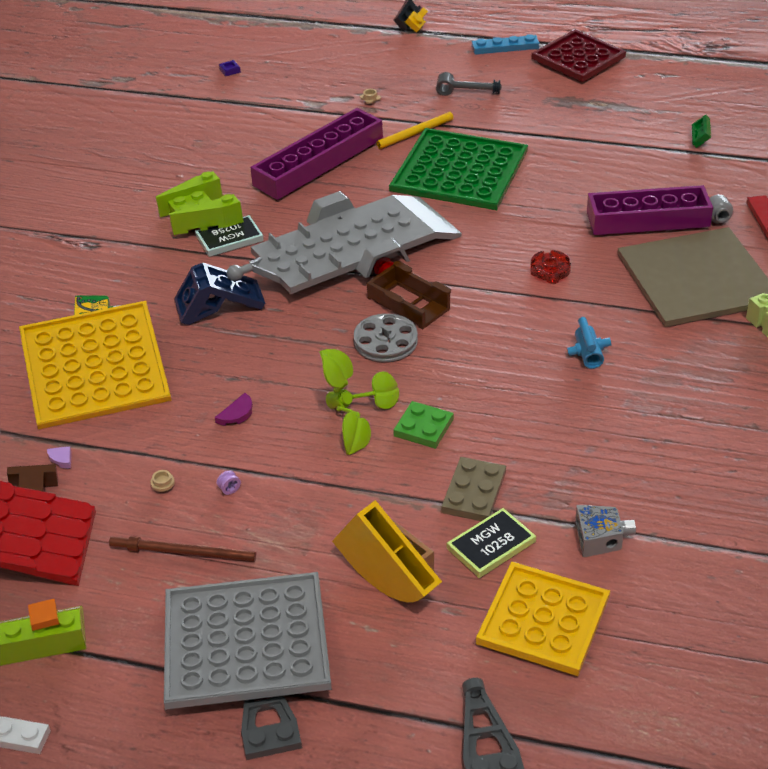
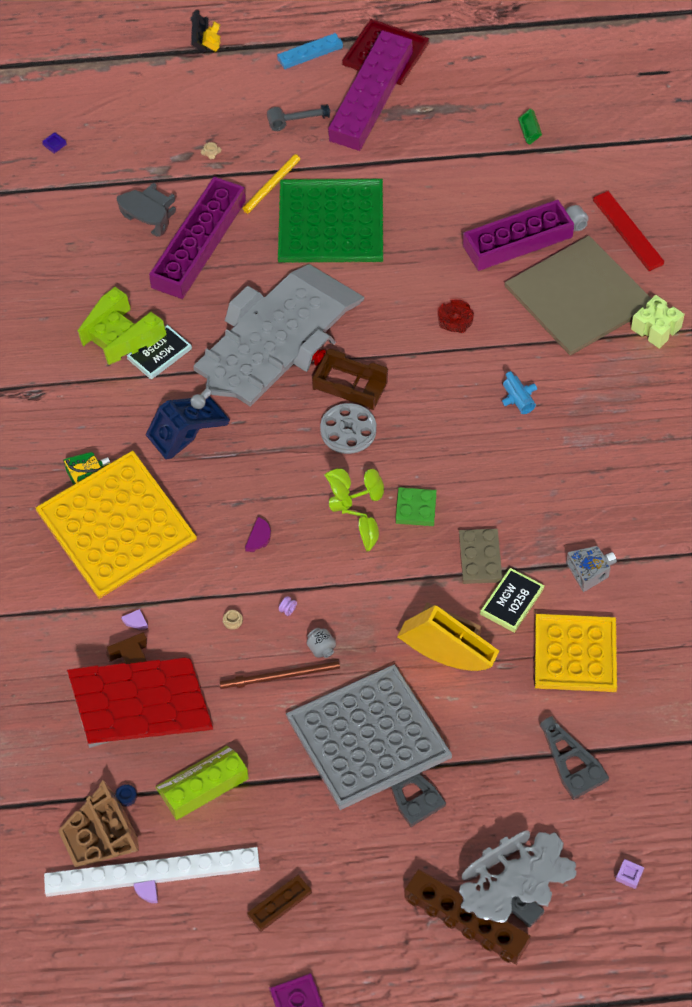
camera: 20 degrees left, 15 degrees up
orange tile [28,598,59,631] -> none
none -> dark grey piece [116,183,176,237]
none -> light grey head [306,628,336,658]
none -> magenta brick [328,31,413,151]

